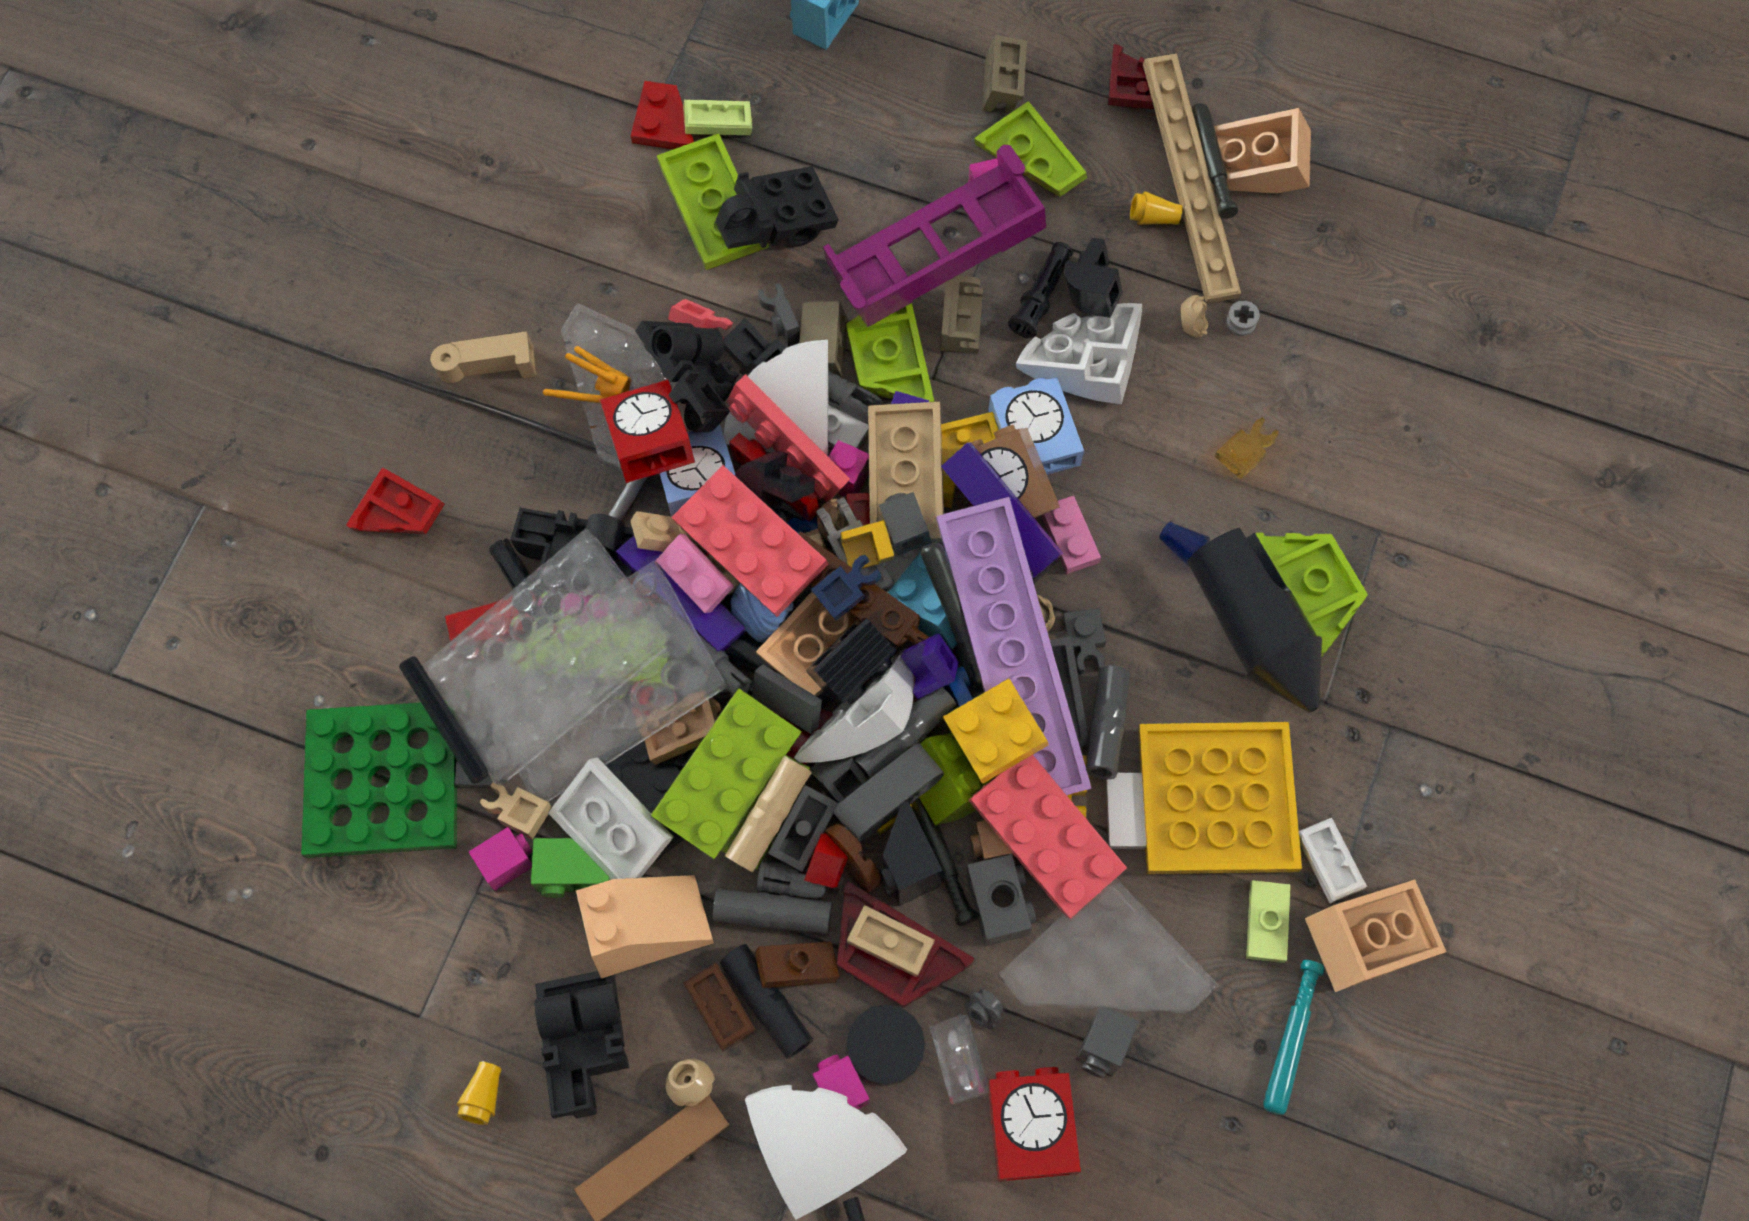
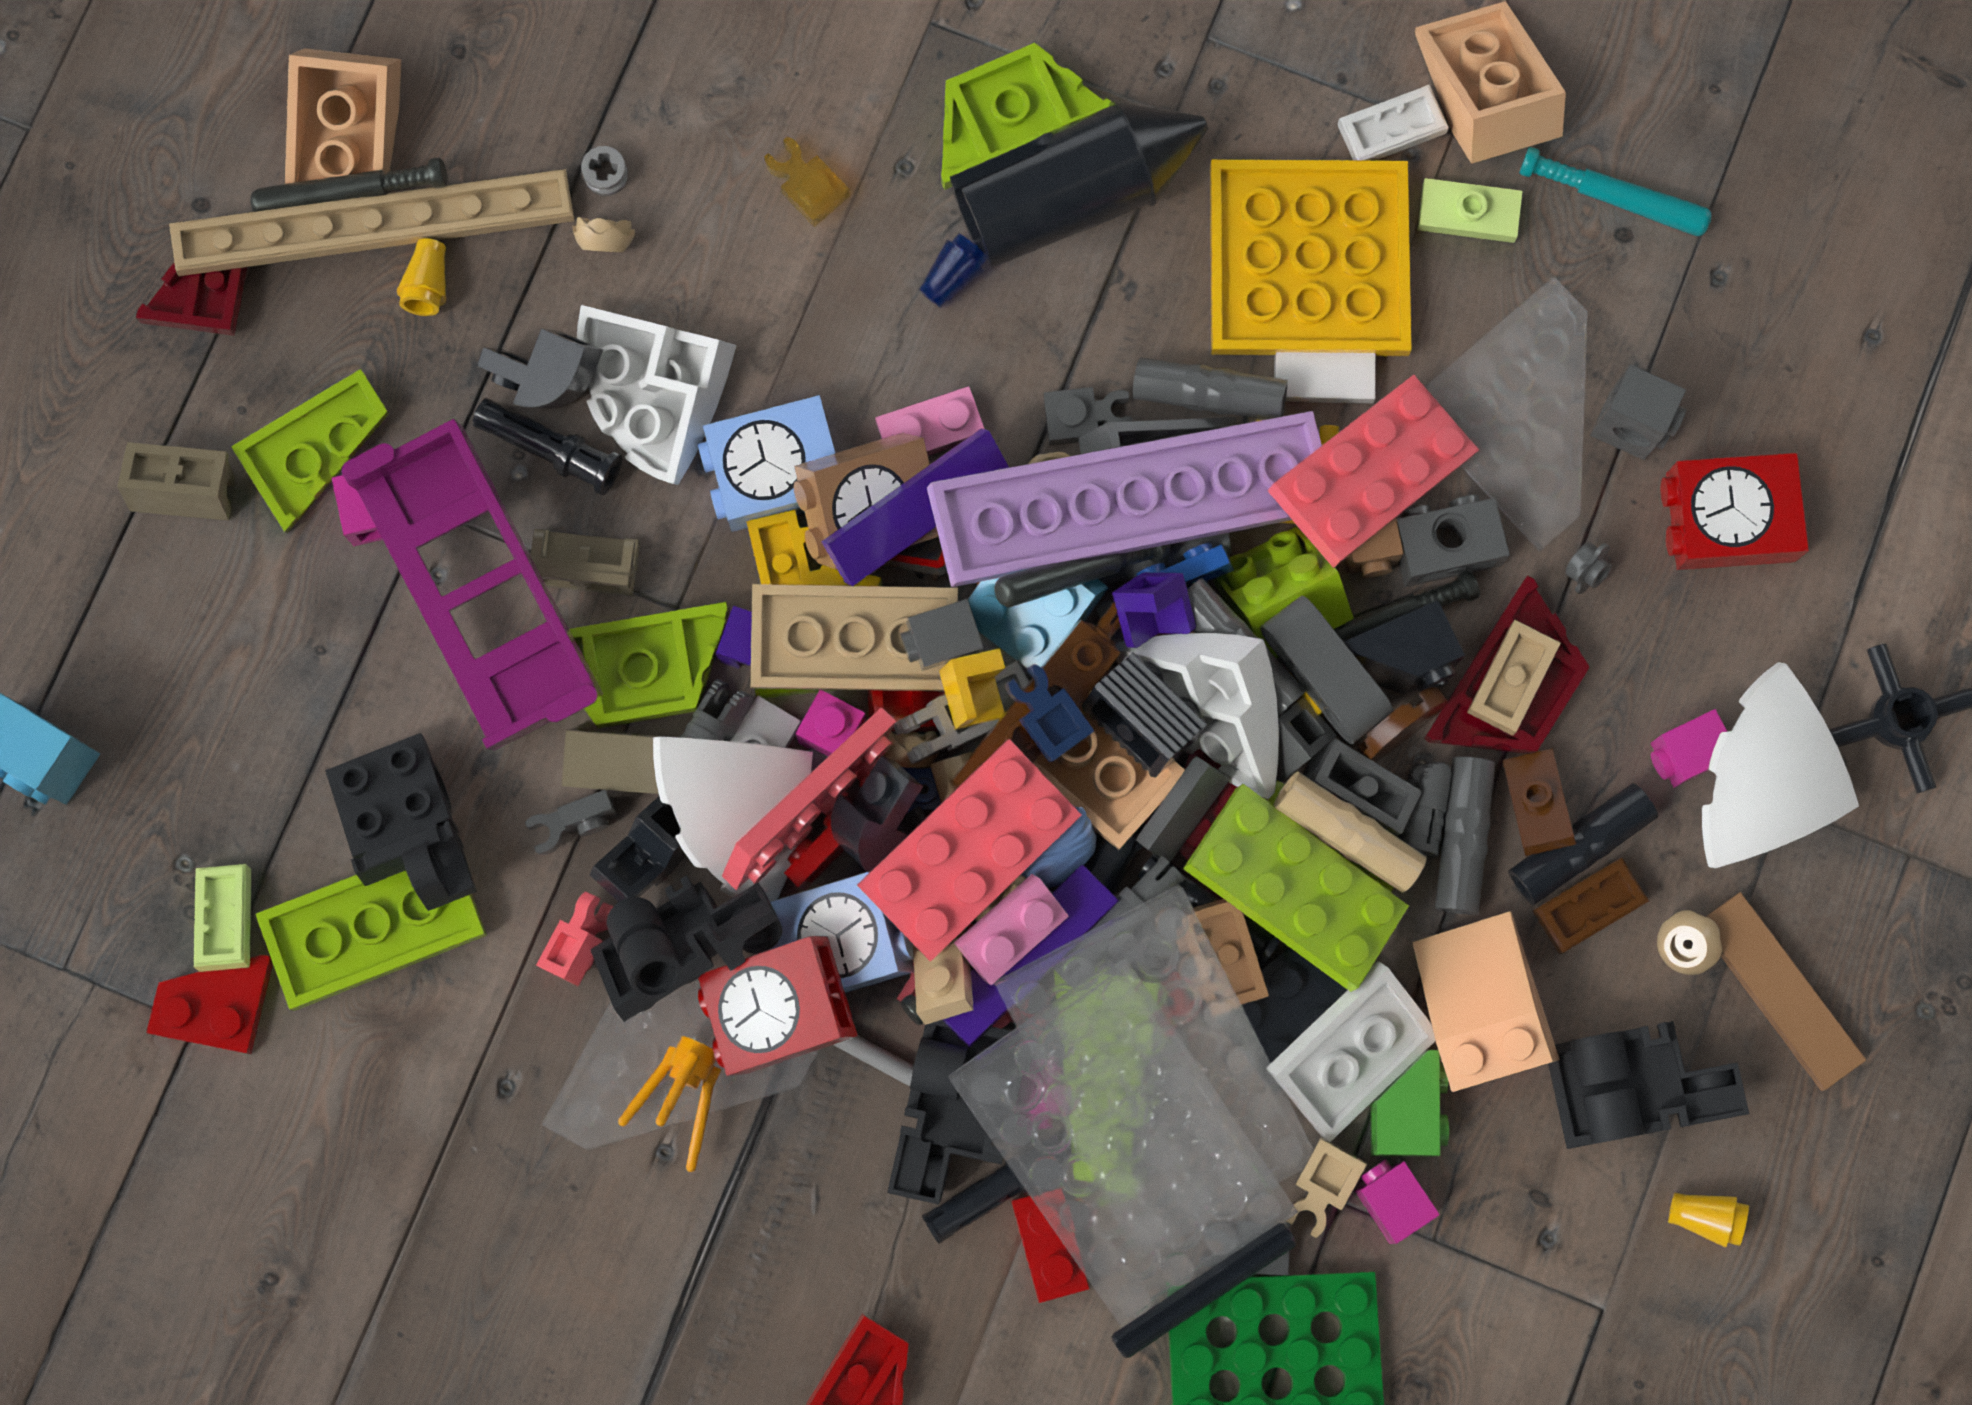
camera: 90 degrees left, 10 degrees up
tan leg [430,331,536,383] -> none
red slope [804,833,848,888] -> none
black tile [847,1004,925,1086] -> none
clear plate [930,1015,990,1105] -> none
yellow plate [943,678,1049,784] -> none

